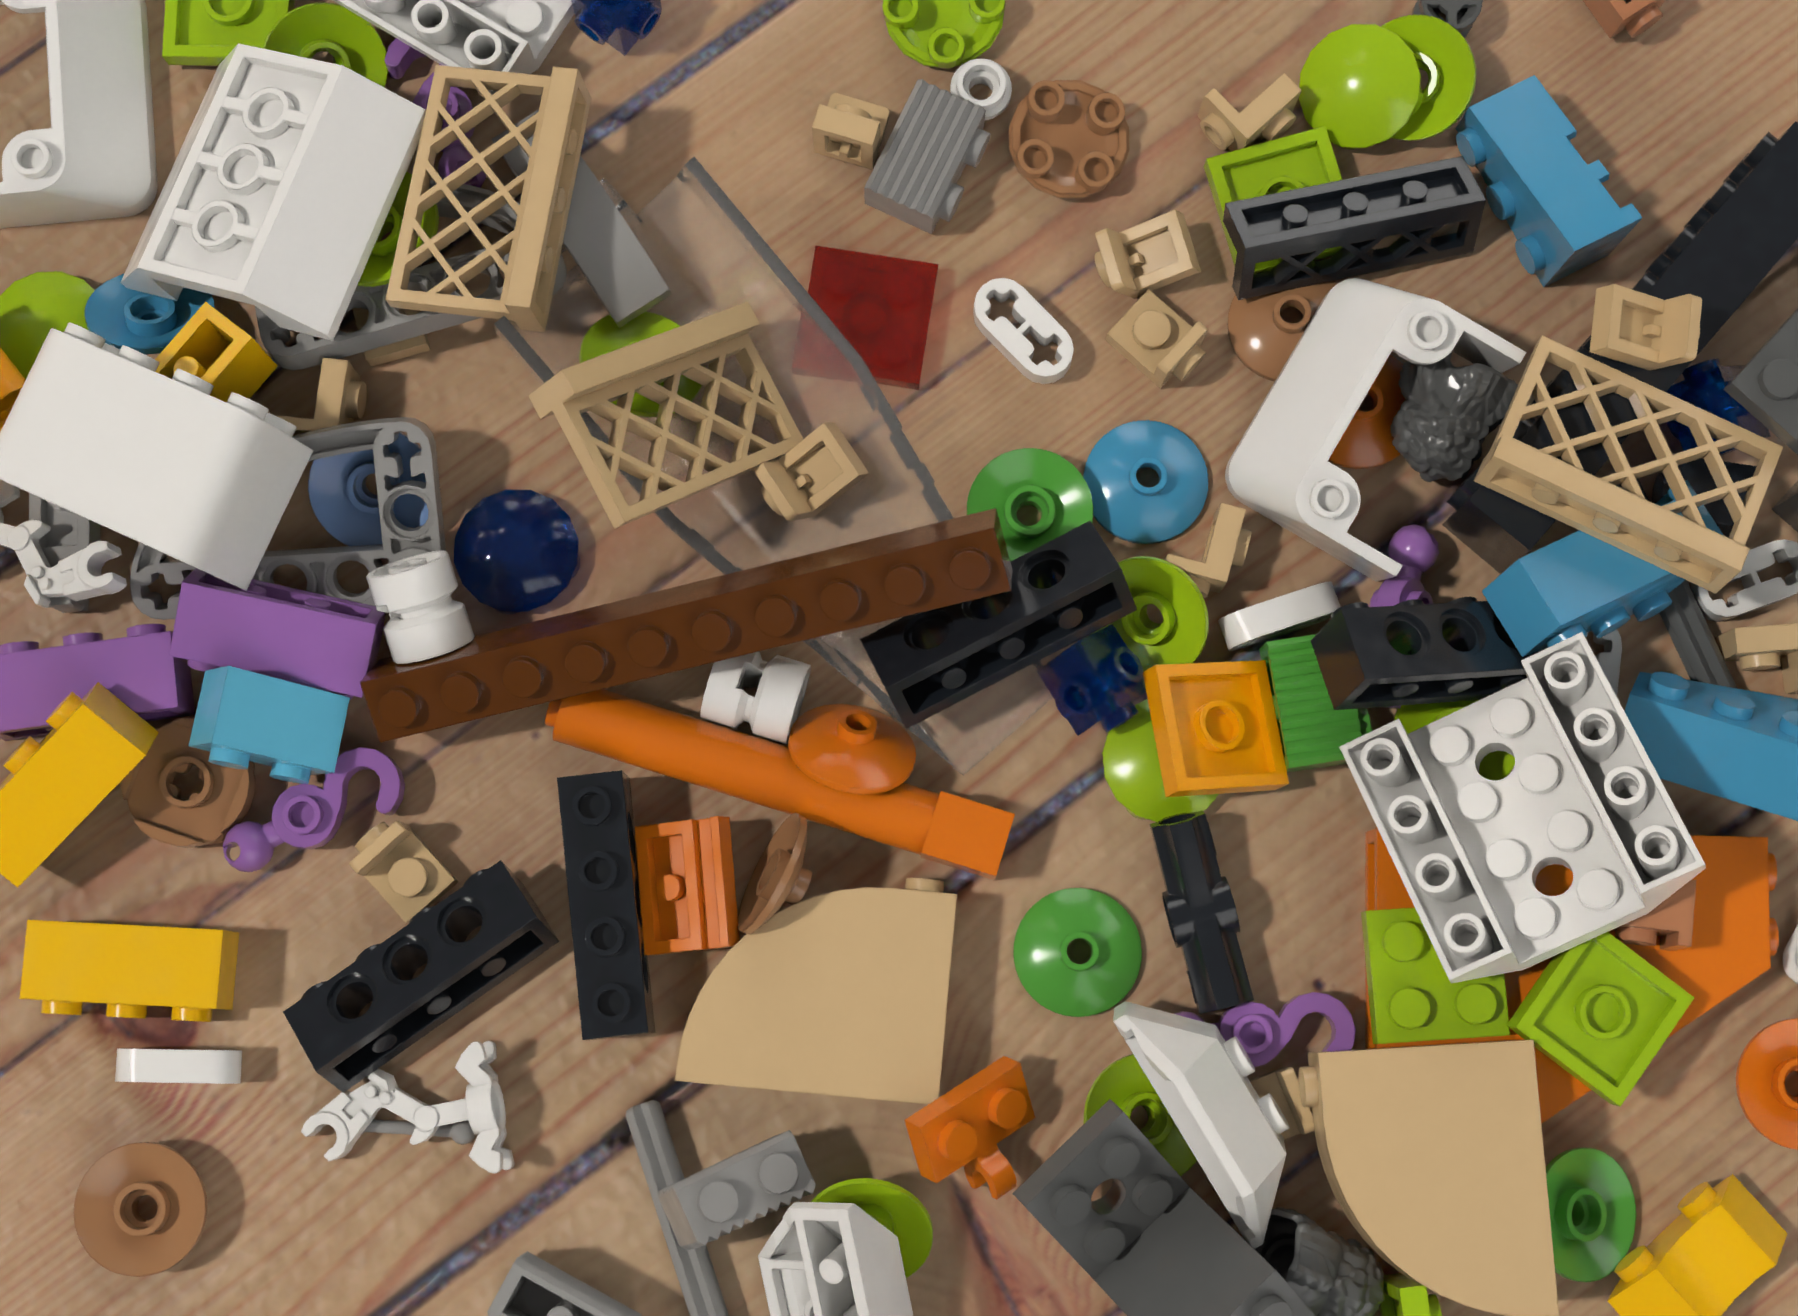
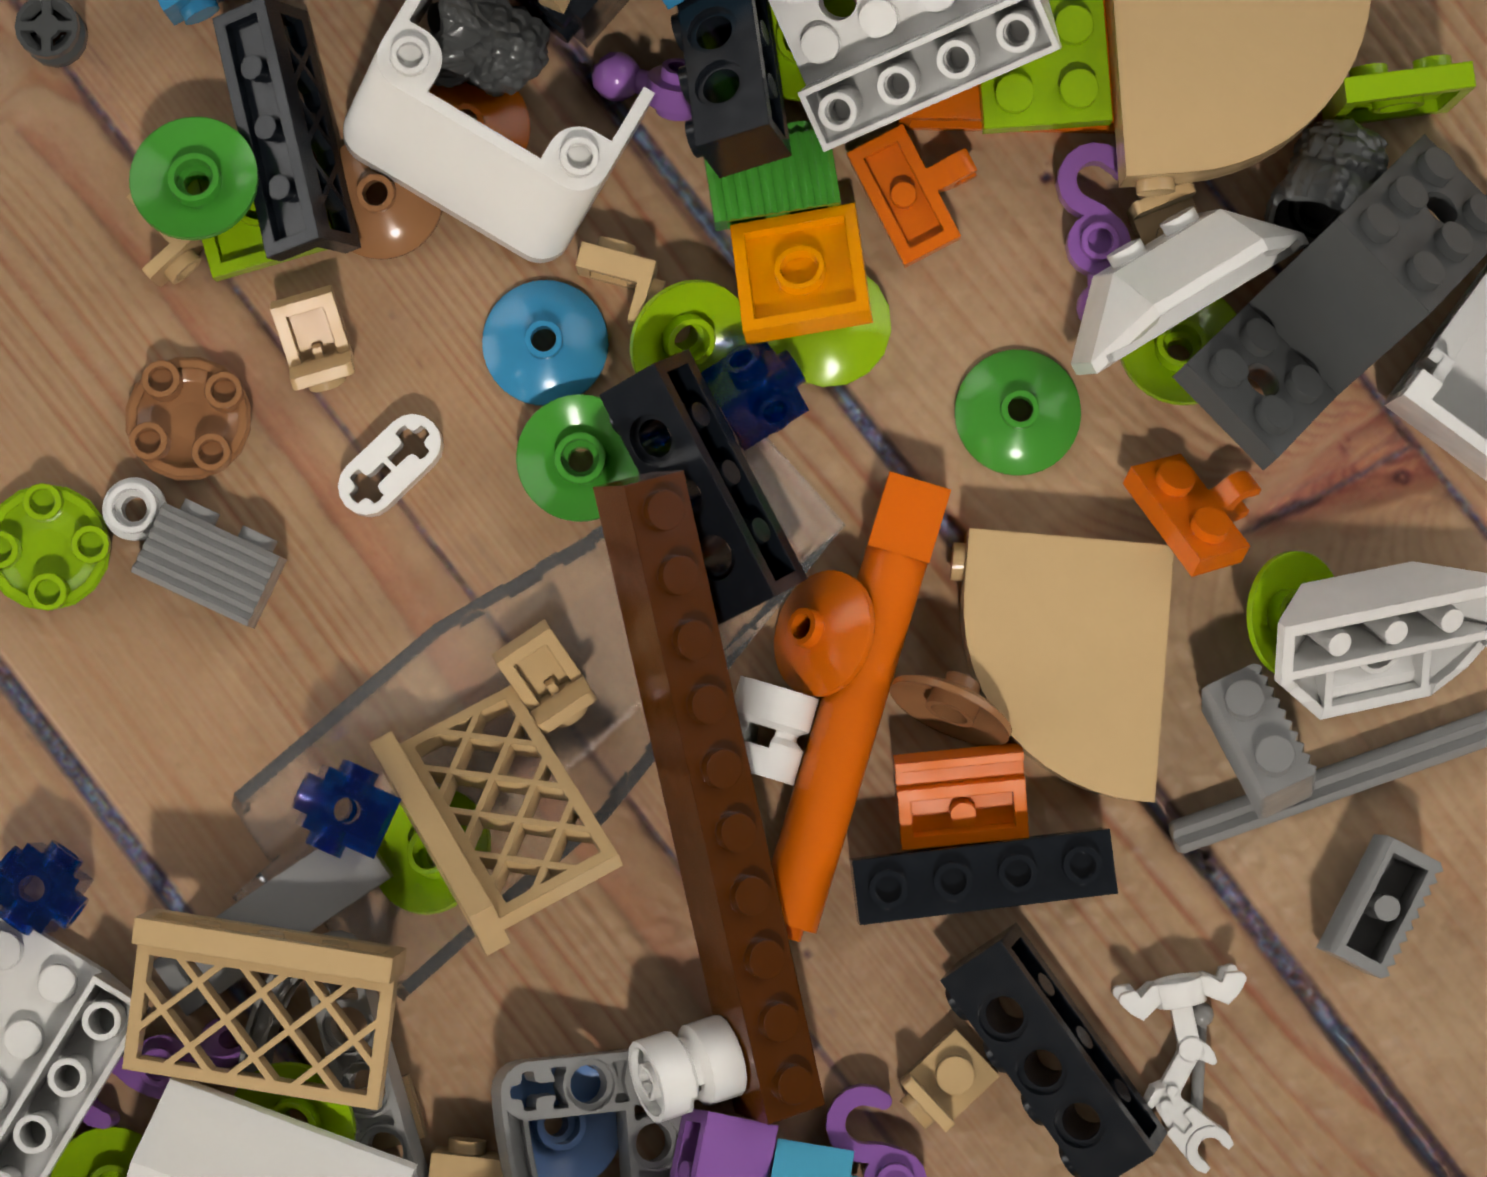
camera: 90 degrees left, 5 degrees up
clear blue dish [454,489,580,615] -> none
clear red plate [796,245,939,390] -> none
tan bracket [812,93,889,170] -> none
tan bracket [1105,289,1208,389] -> none
black piece [1149,811,1254,1014] -> none
white beam [1218,581,1341,651] -> none
lime dish [1299,24,1423,150] -> none
lime dish [1381,15,1476,141] -> none
none -> bright green dish [129,117,259,240]
none -> clear blue brick [291,759,401,859]
none -> orange plate [846,124,977,268]

